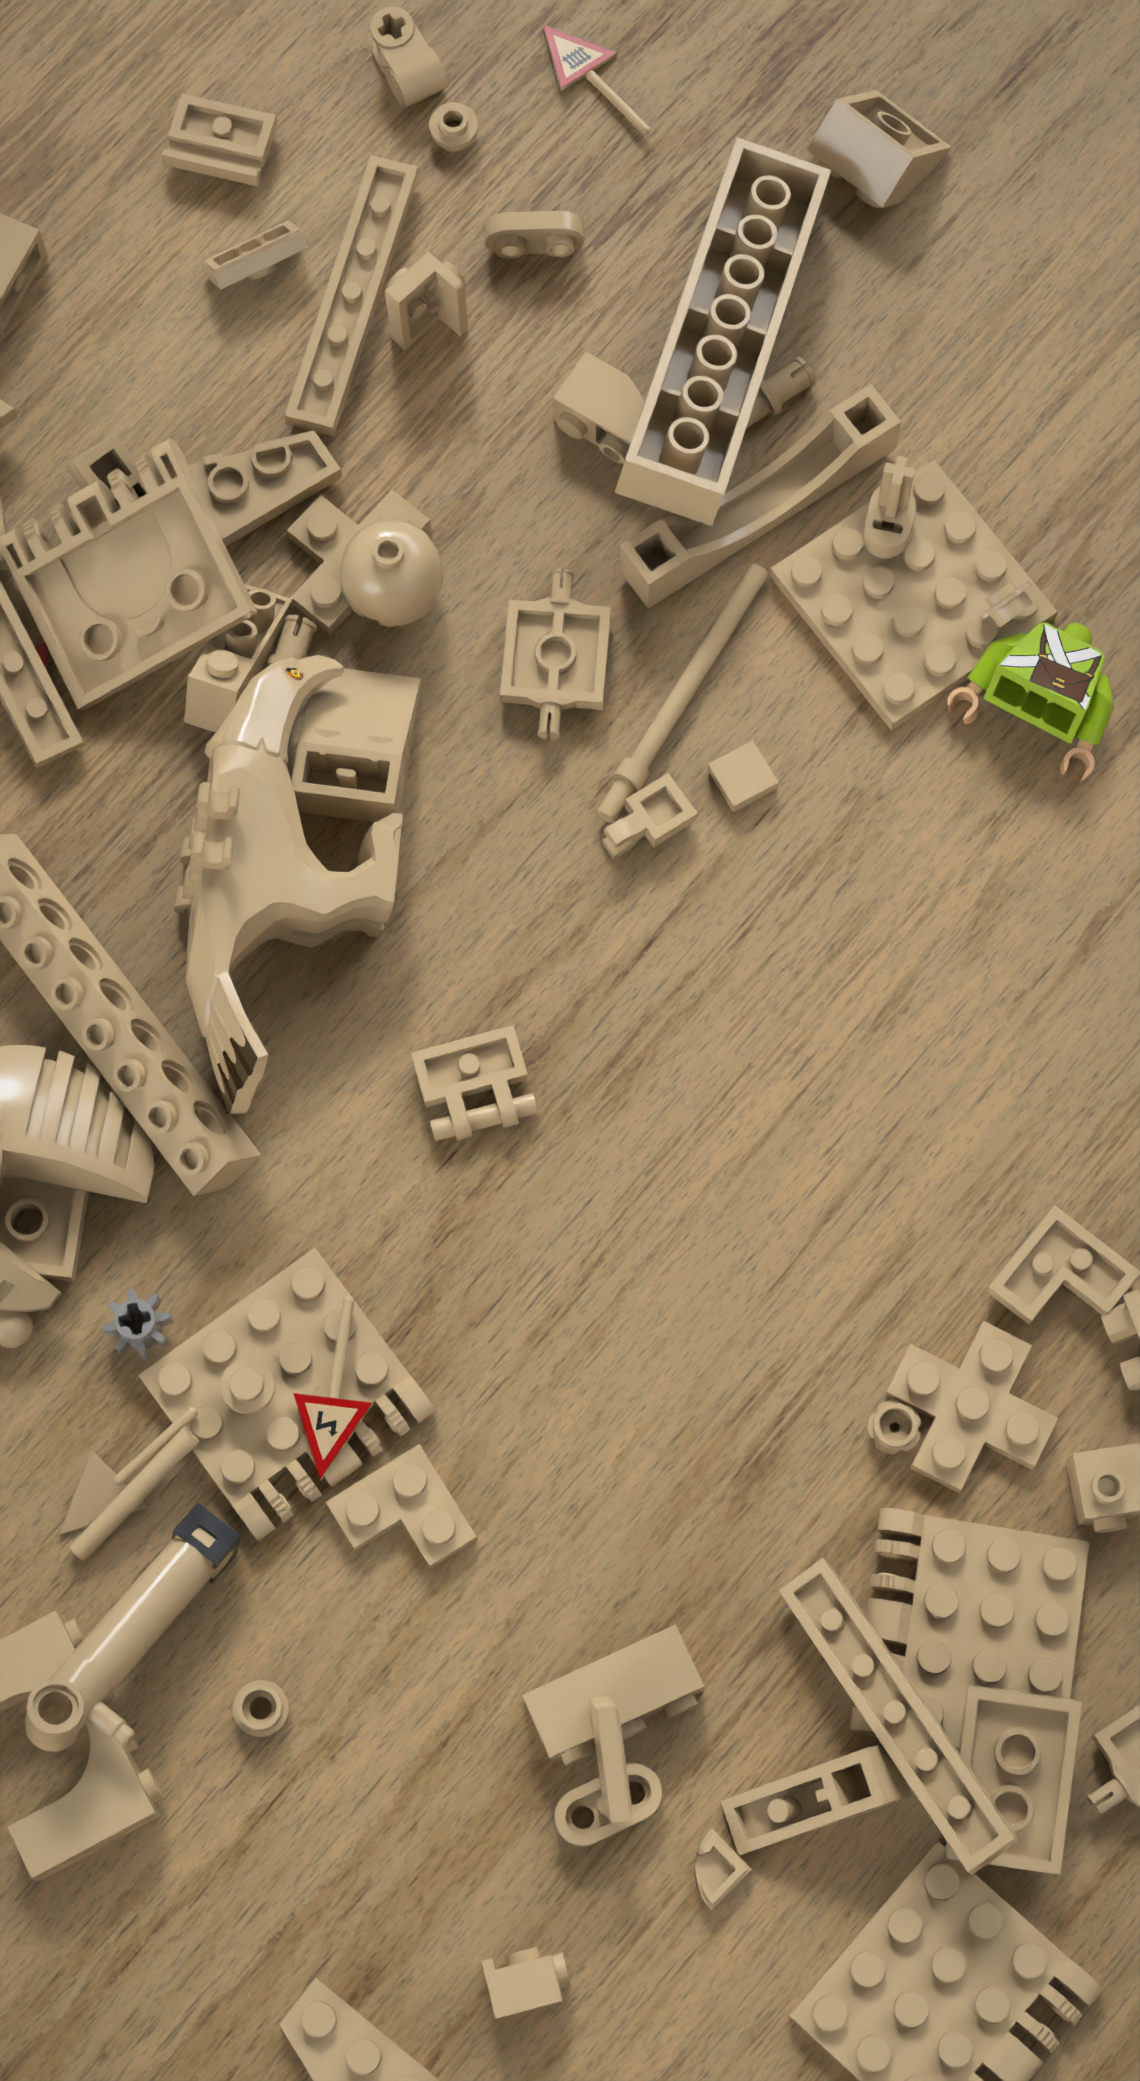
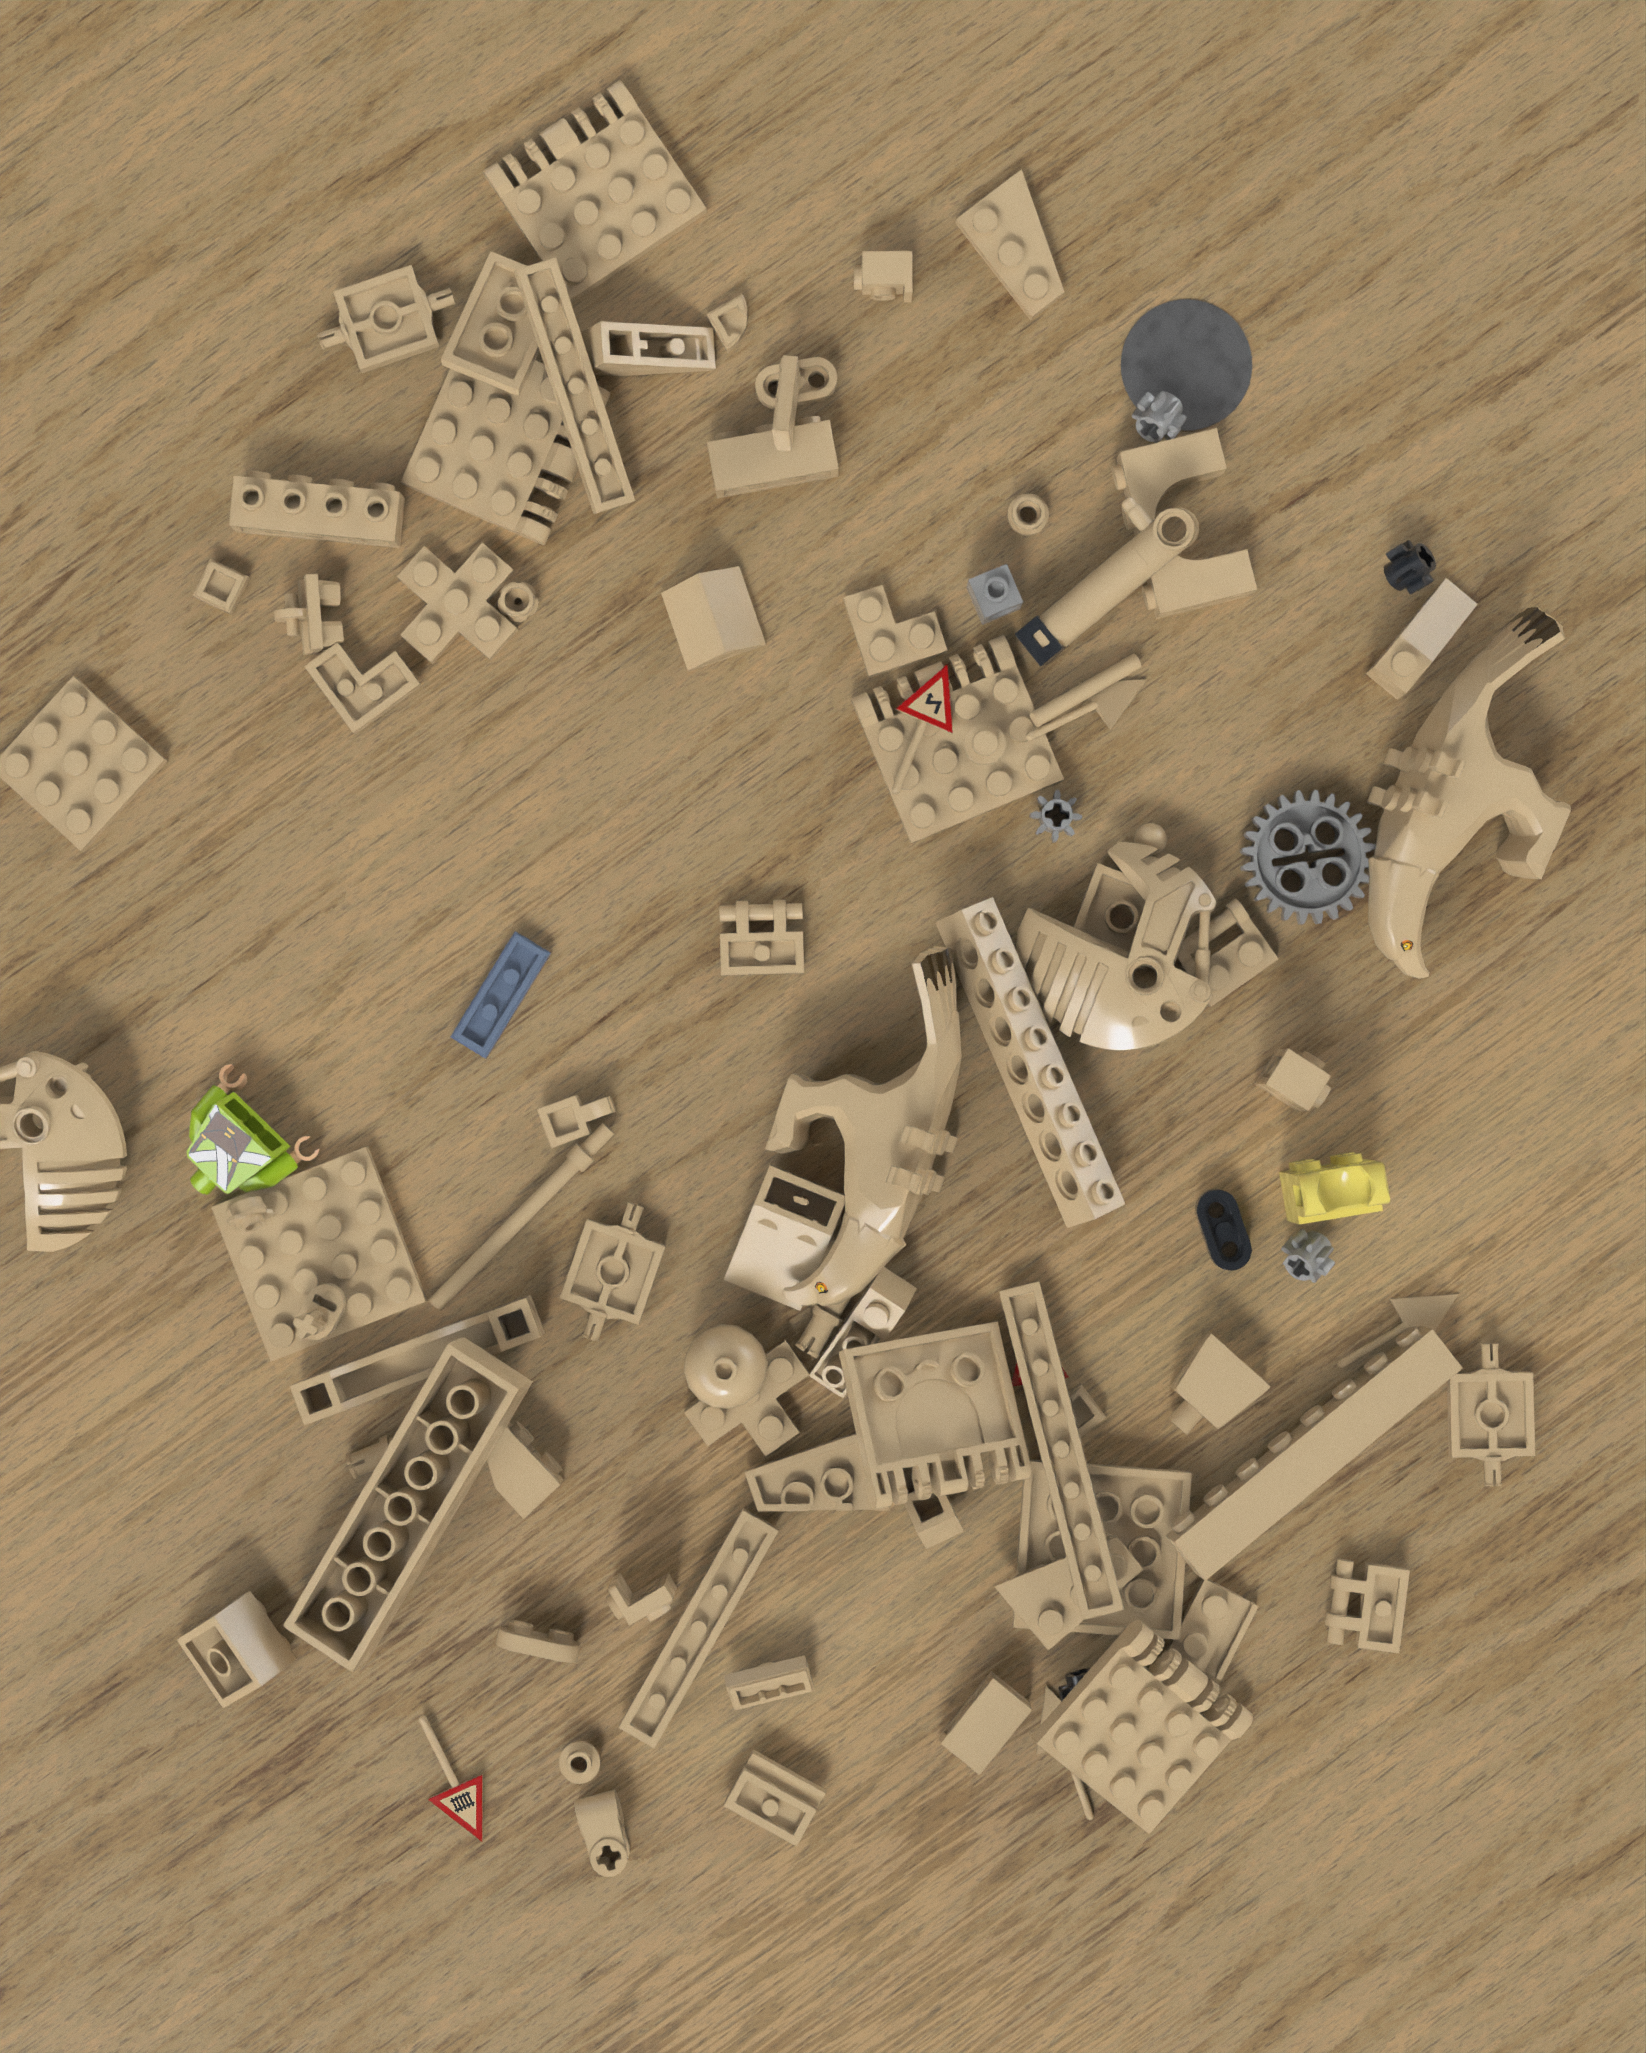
camera: 165 degrees left, 15 degrees up
tan tile [707,740,779,812] -> none
none -> sand blue tile [450,931,551,1059]
none -> tan slope [661,566,766,672]
none -> light grey brick [966,564,1023,625]
none -> flat silver sticker [1121,299,1252,431]
none -> light grey gear [1132,391,1187,443]

